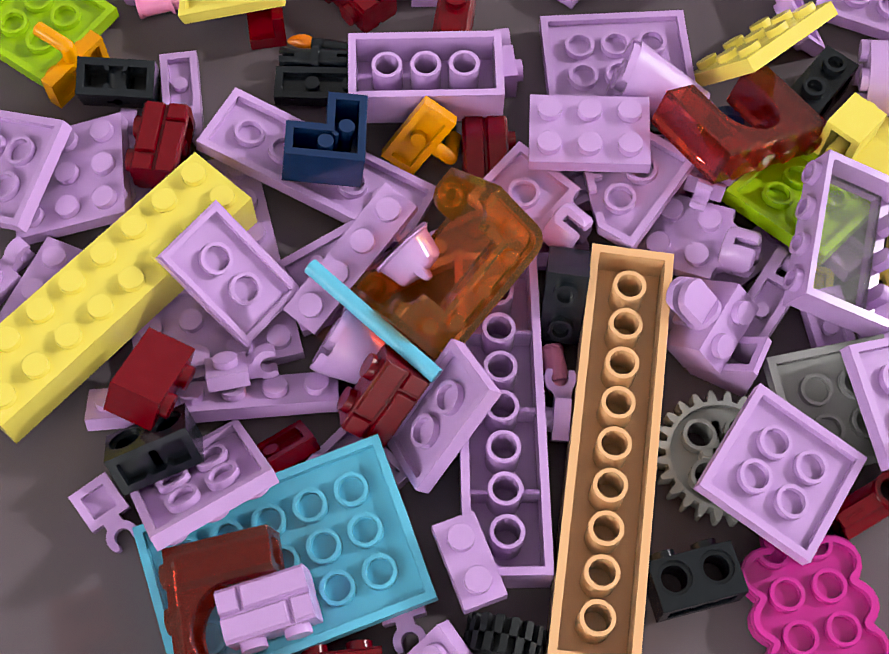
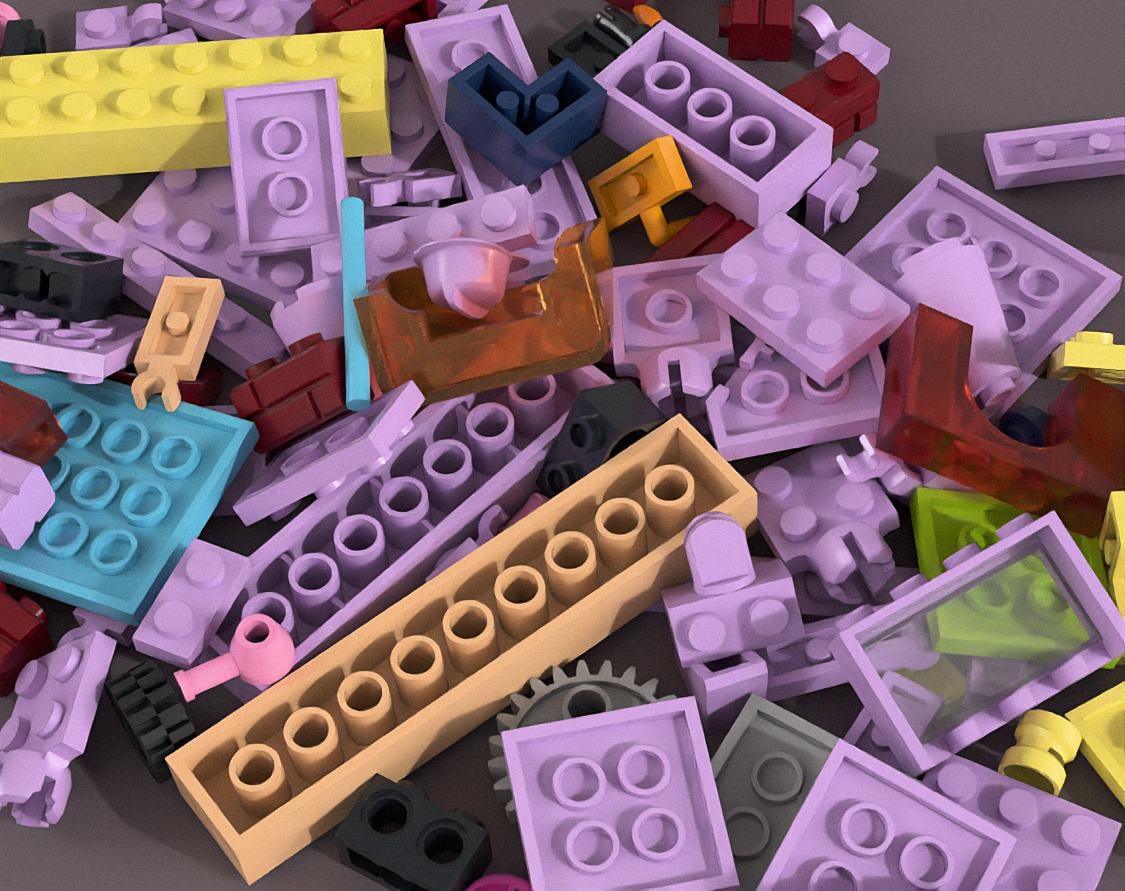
camera: 50 degrees right, 10 degrees down
dark red brick [103,327,196,431] -> none
lavender plate [204,343,279,393] -> none
none -> light nougat plate [131,276,225,412]
none -> bright pink bar [173,614,295,703]
none -> lavender plate [356,168,462,208]

